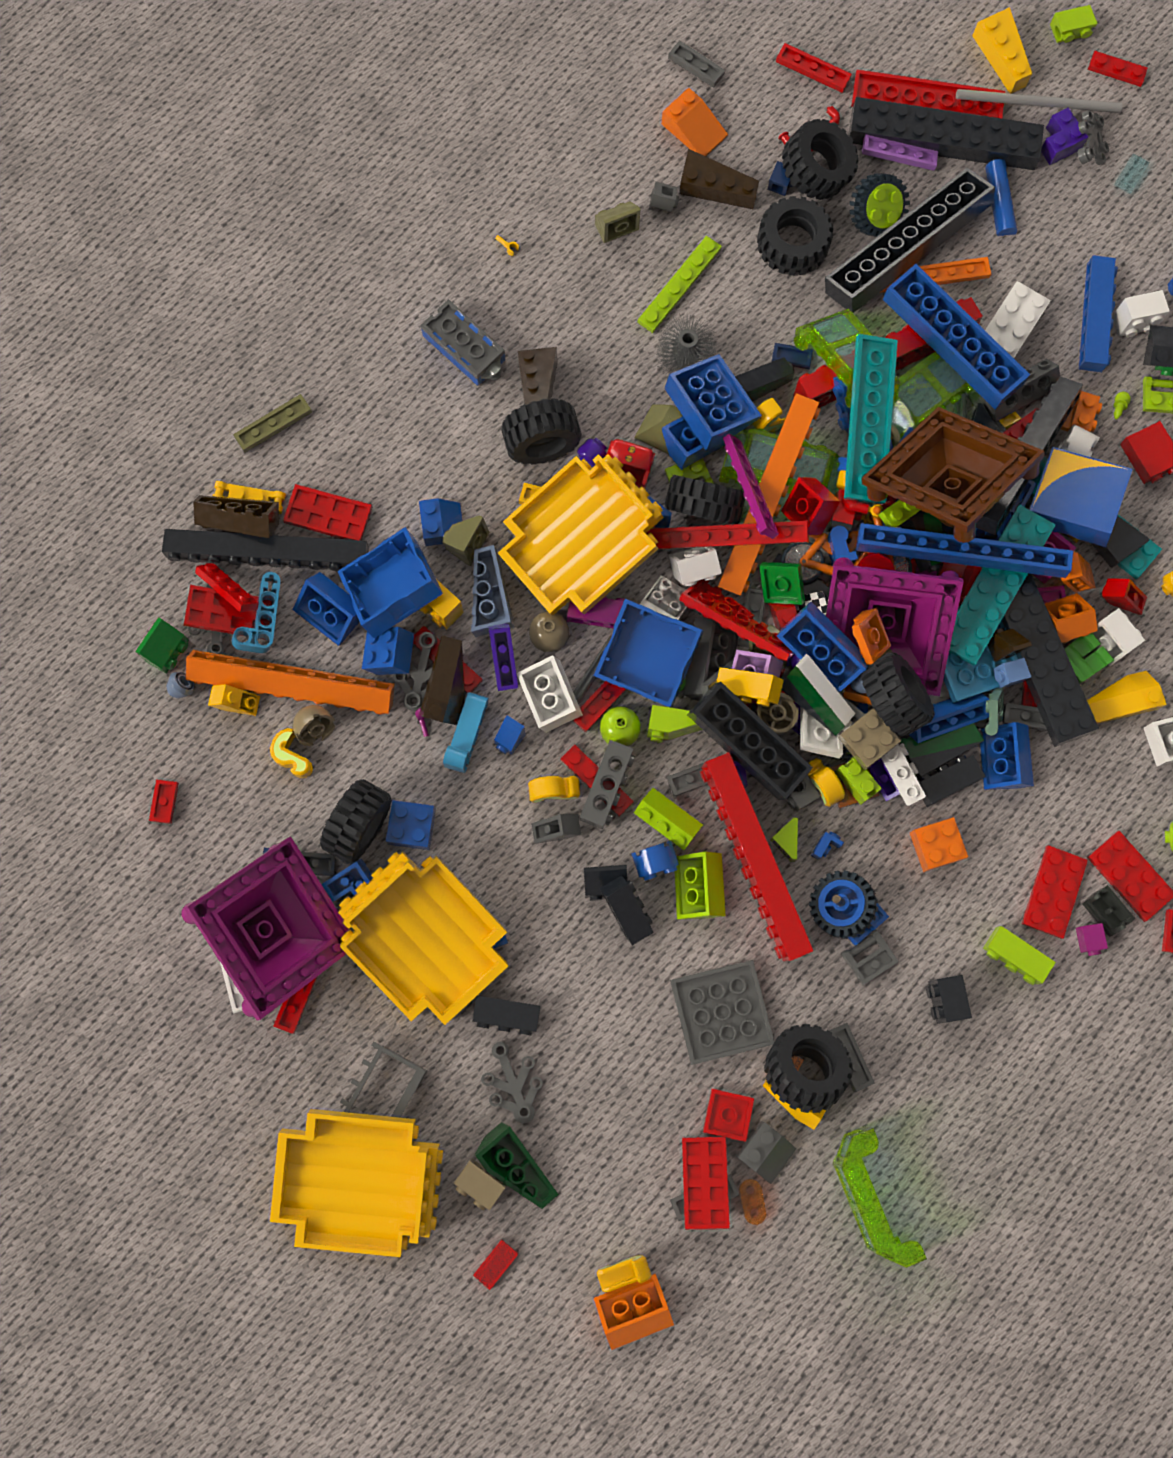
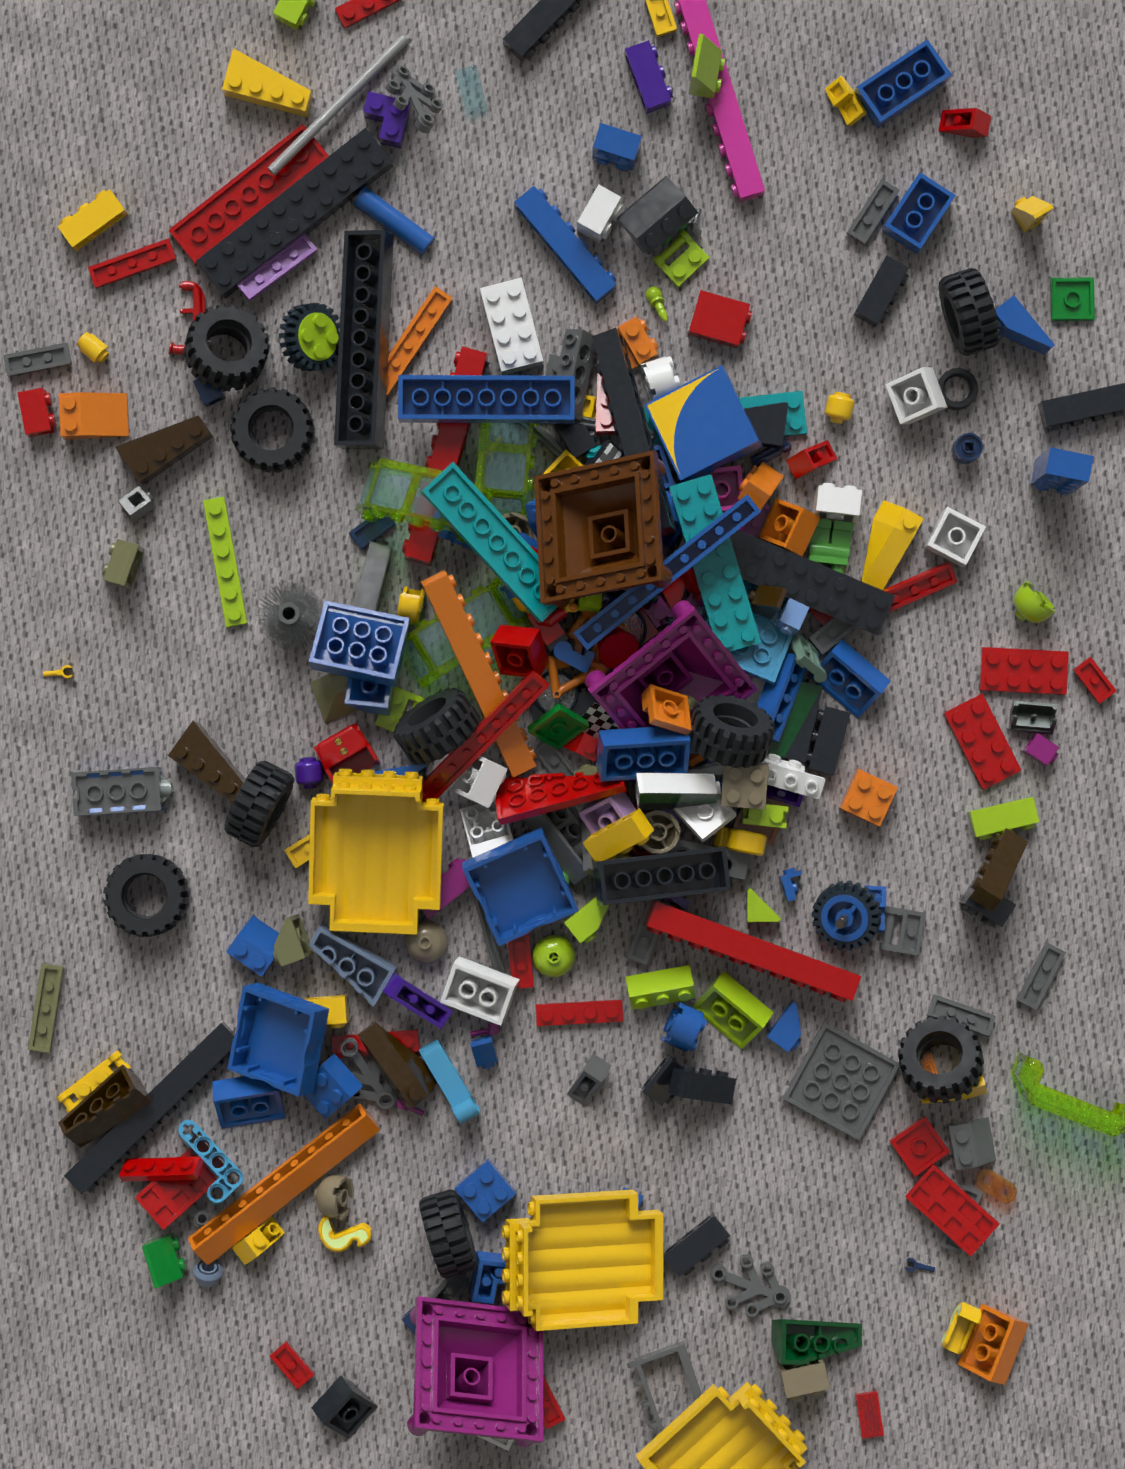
camera: 50 degrees left, 10 degrees up
red plate [283,484,373,541] -> none
yellow animal [528,776,580,803] -> none
dark grey brick [580,740,635,829] -> none
magenta plate [723,433,779,539] -> none
none -> red brick [17,387,57,437]
none -> yellow brick [57,189,128,251]
none -> yellow brick [76,332,109,364]
none -> black tyre [103,854,190,937]
none -> black slope [311,1375,378,1439]
none -> magenta hand [470,1022,500,1037]
none -> dark blue axle [751,439,792,467]
none -> blue slope [766,1001,801,1052]
none -> red plate [883,561,958,613]
none -> dark blue hand [905,1257,935,1272]
none -> dark brown wedge [969,828,1028,912]
none -> dark grey plate [1016,942,1066,1010]

